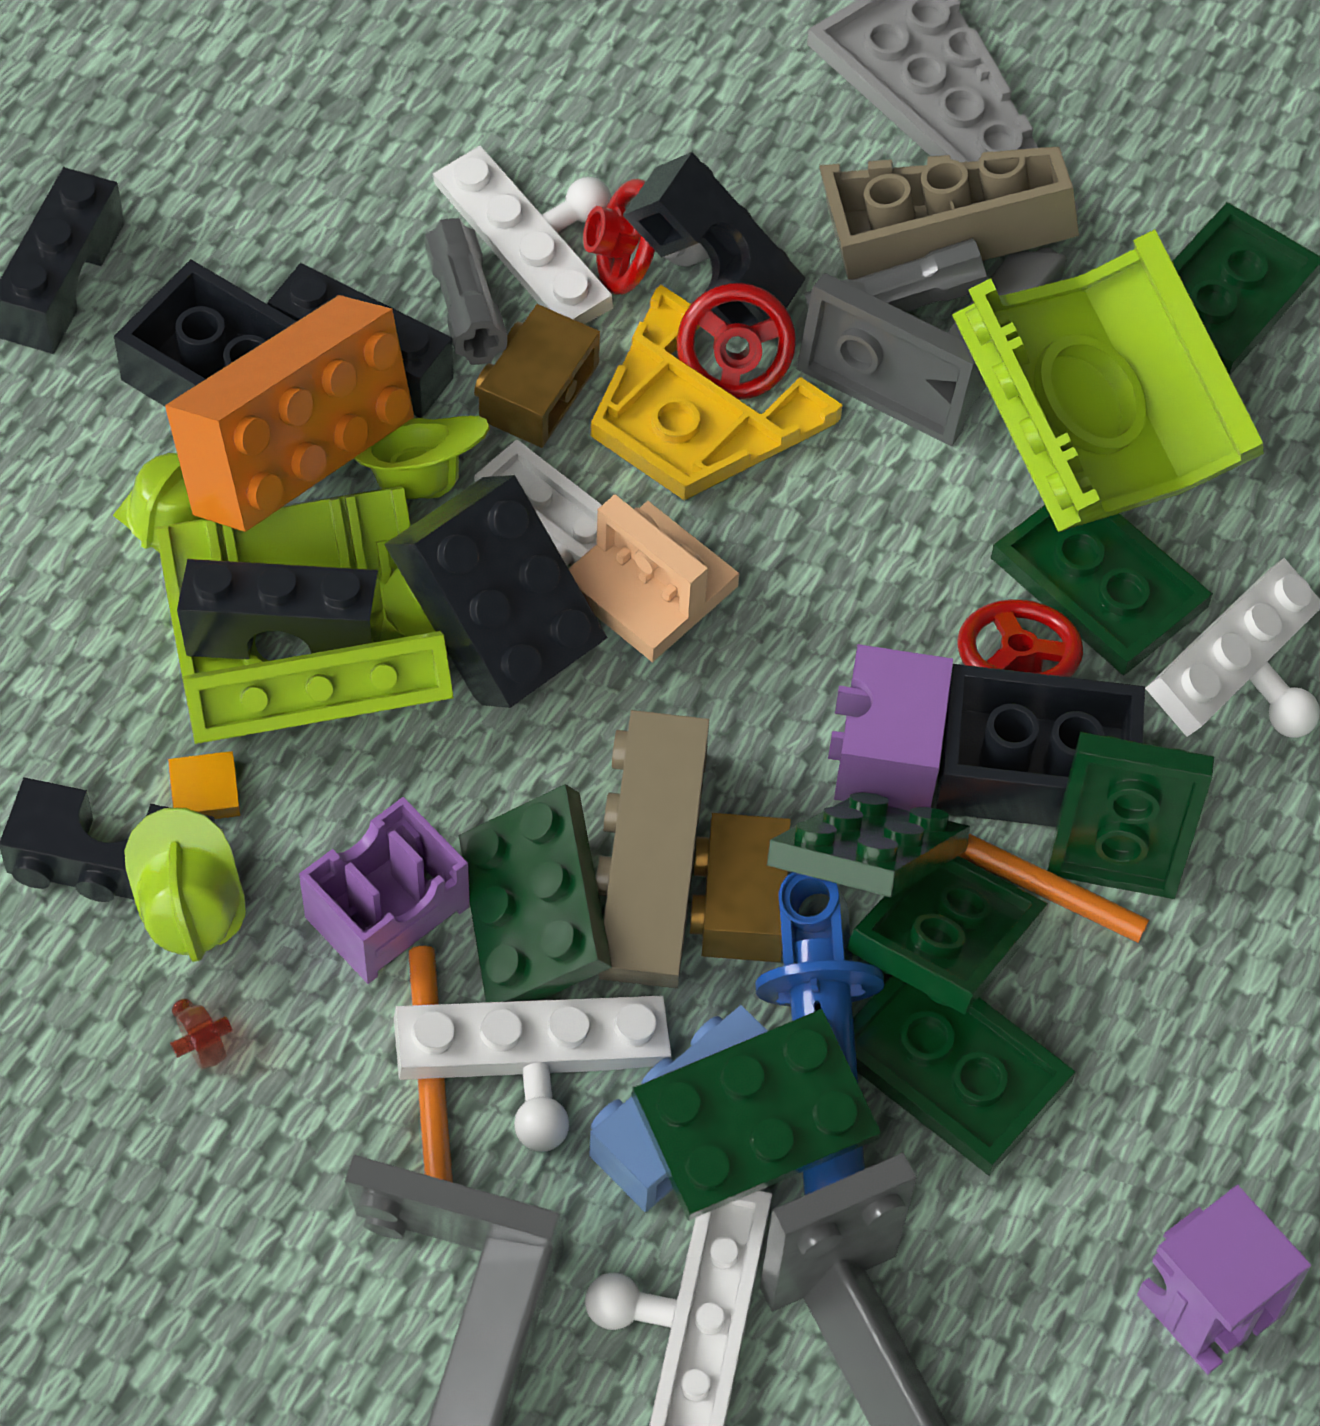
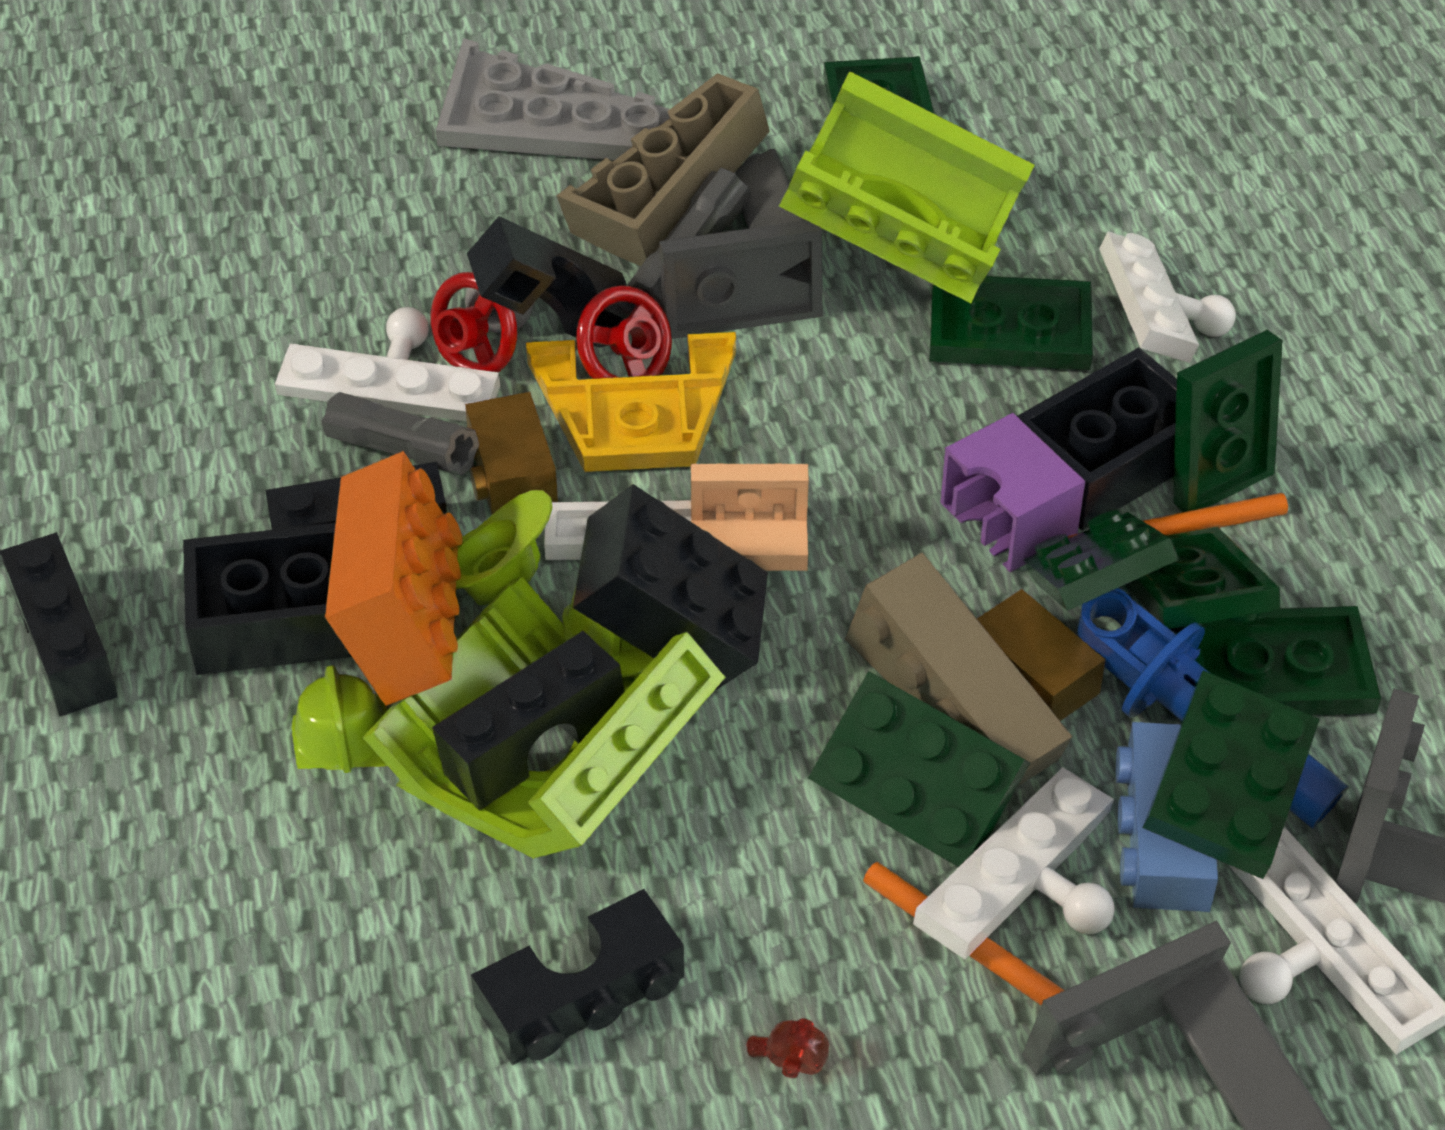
camera: 40 degrees left, 10 degrees down
lime piece [125,808,246,962] -> none
light orange tile [168,751,241,819] -> none
medium lavender piece [299,797,470,984] -> none
red piece [957,599,1083,677] -> none

